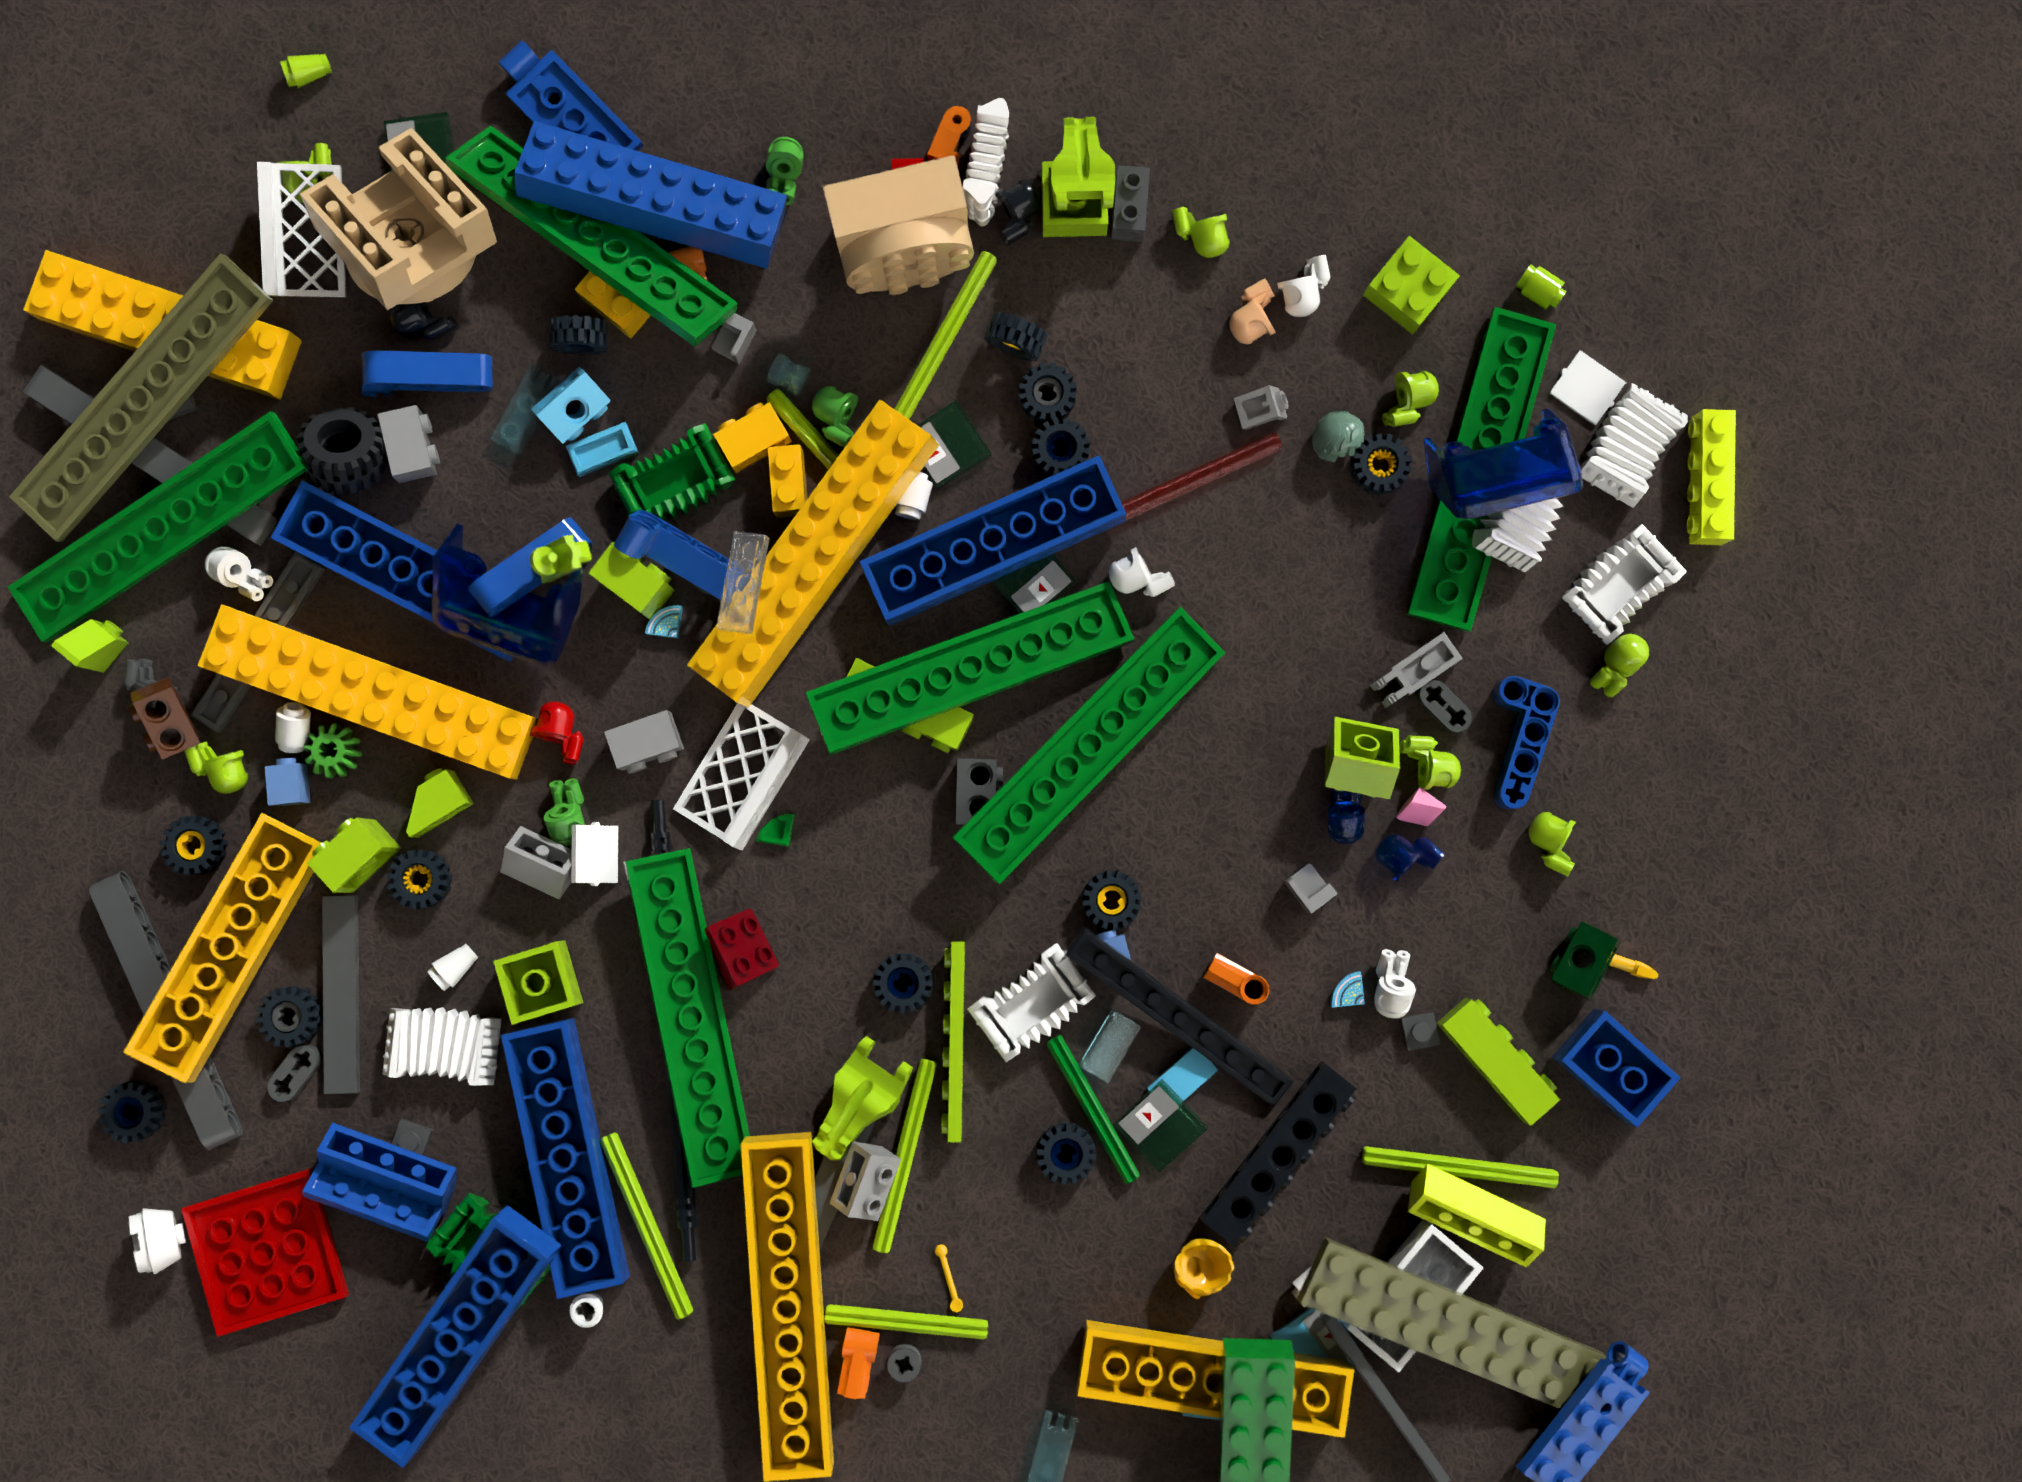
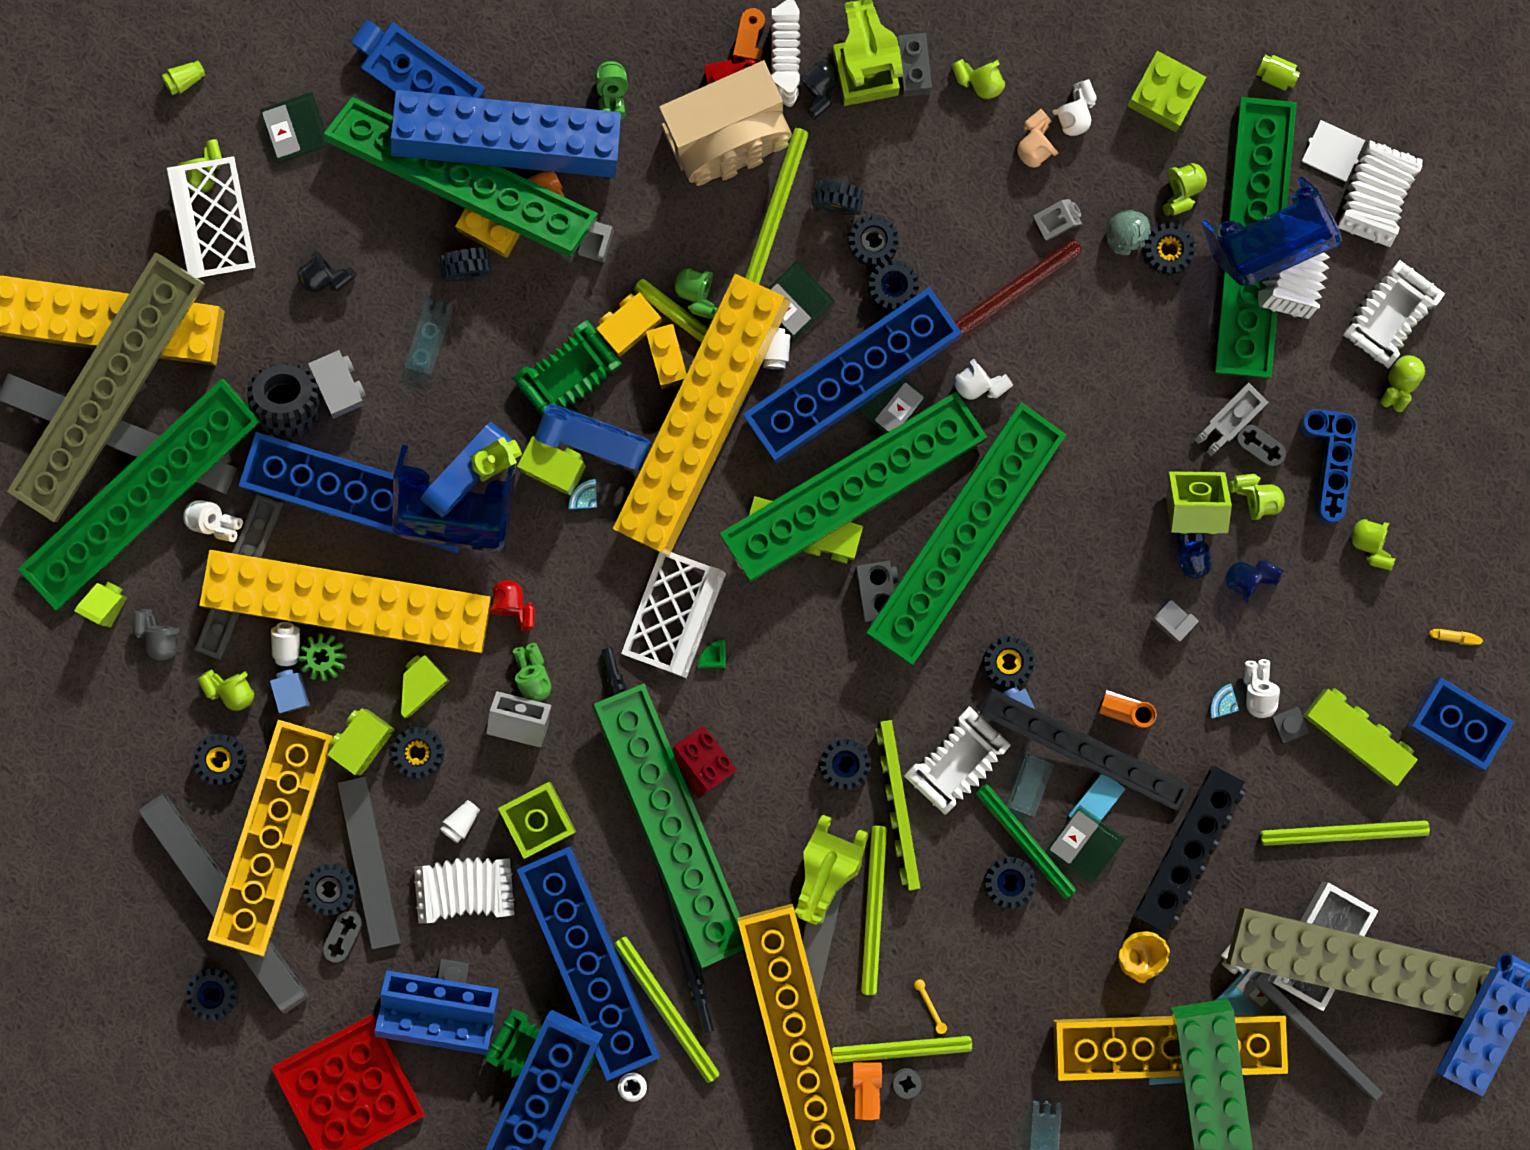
camera: 10 degrees left, 0 degrees up
reddish brown brick [128,677,201,760] -> none
white cone [129,1208,186,1275] -> none
tan piece [300,127,497,311] -> none
blue beam [361,350,493,397] -> none
medium azure brick [531,366,611,444] -> none
medium azure tile [566,422,639,477] -> none
white piece [571,822,618,886] -> none
light grey brick [604,710,684,774] -> none
clear plate [717,531,769,634] -> none
clear light blue wheel [767,353,810,396] -> none
light grey brick [830,1141,901,1221] -> none
bright pink slope [1396,787,1446,827] -> none
neon yellow brick [1408,1164,1546,1268] -> none
dark green brick [1550,921,1620,1002] -> none
neon yellow brick [1687,409,1736,545] -> none

